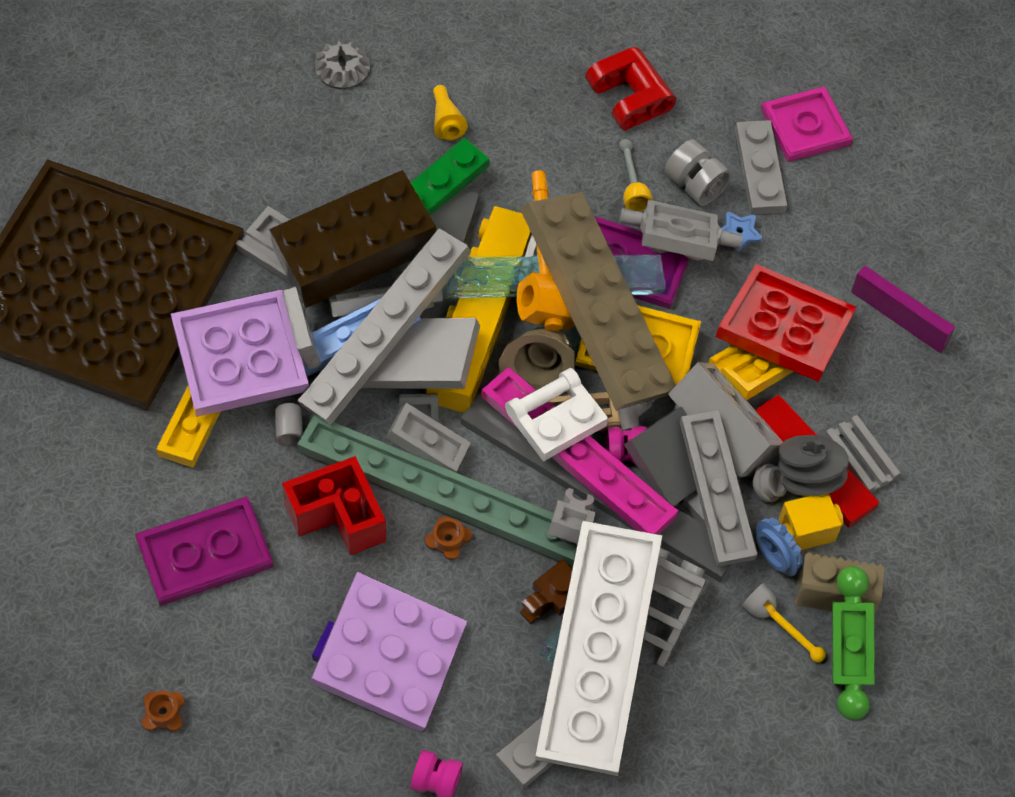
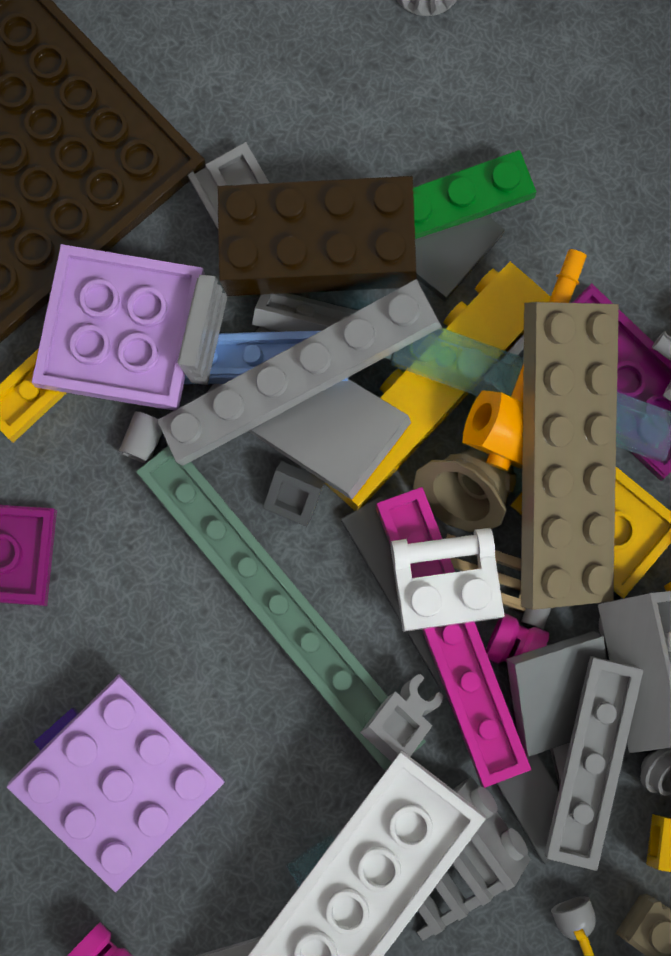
camera: 25 degrees right, 20 degrees up
red brick [282,456,386,555] -> none
light grey plate [385,403,470,472] -> none
dark orange plate [425,516,472,560] -> none
yellow cone [433,85,468,140] -> none
reddish brown plate [520,559,573,624] -> none
medium blue gear [756,517,804,576] -> none

